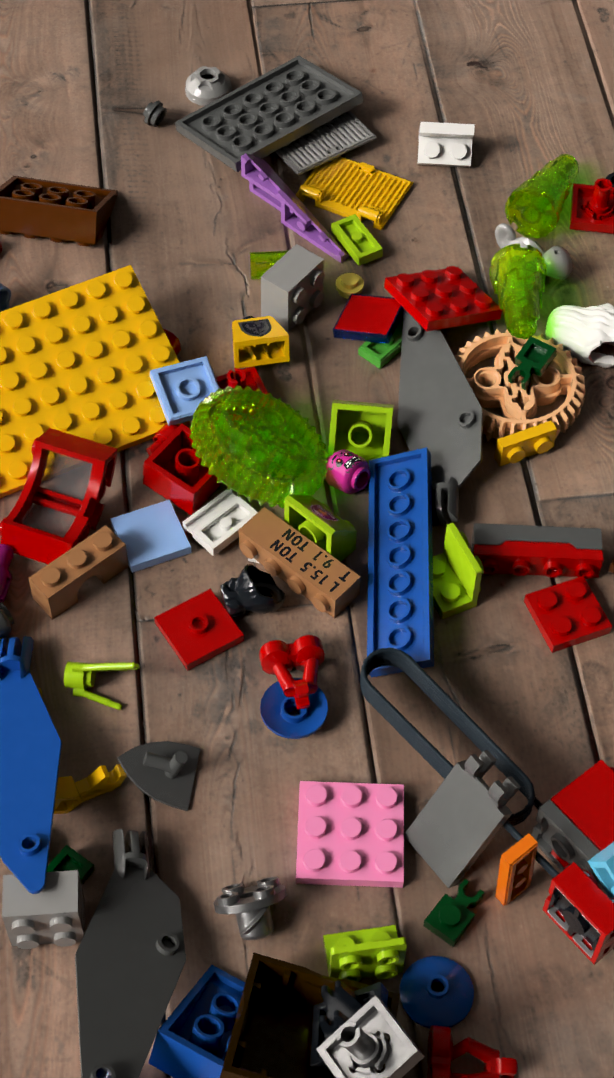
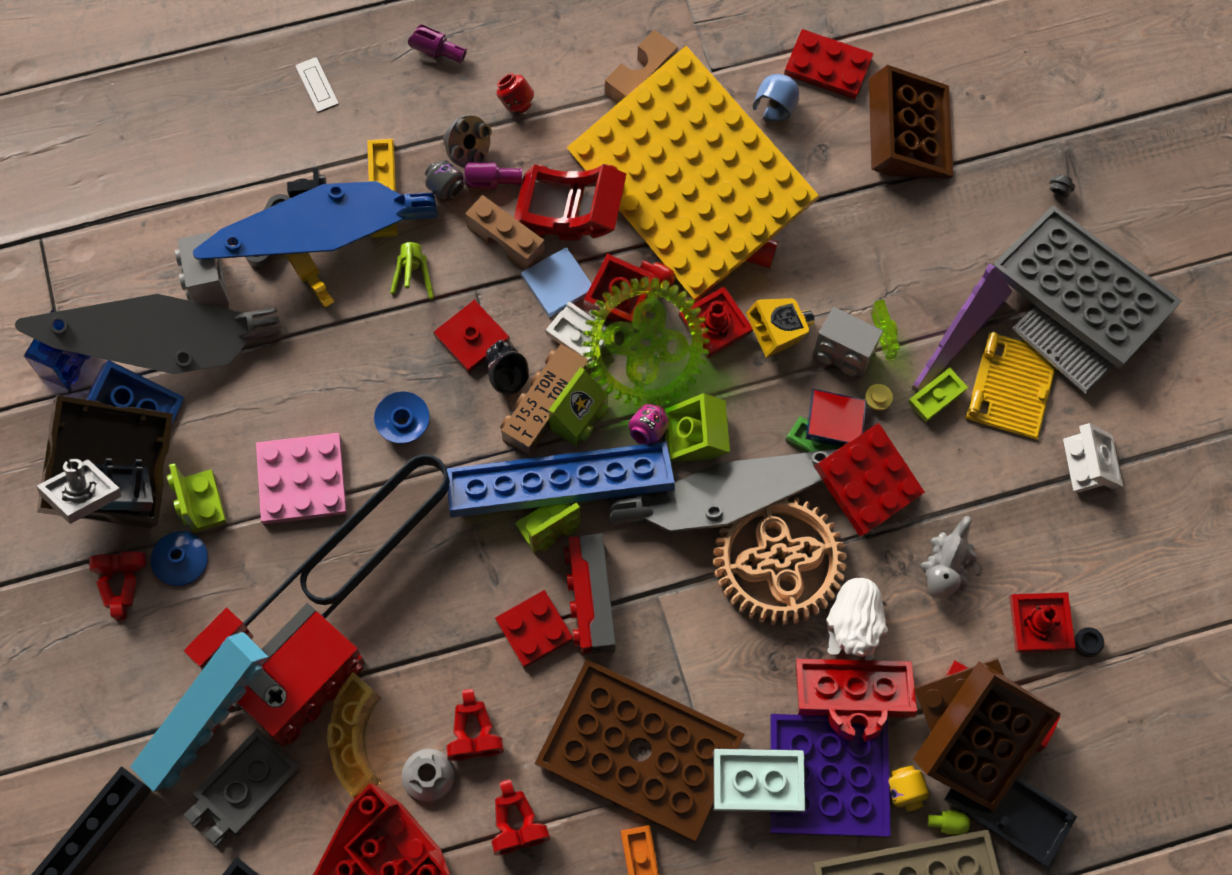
camera: 80 degrees right, 15 degrees up
dark green plate [47,845,95,885] -> none
dark grey shield [117,741,200,811] -> none
light blue tile [149,356,227,426] -> none
light grey piece [185,66,232,106] -> none
flat silver plate [213,877,287,940] -> none
red piece [259,635,325,709] -> none
dark grey tile [404,750,521,888] -> none
dark green plate [423,879,484,947] -> none
clear neon green cone [489,243,547,340] -> none
yellow plate [494,420,557,466] -> none
orange tile [495,833,538,906] -> none
clear neon green cone [505,154,579,238] -> none
dark green plate [508,336,557,390] -> none

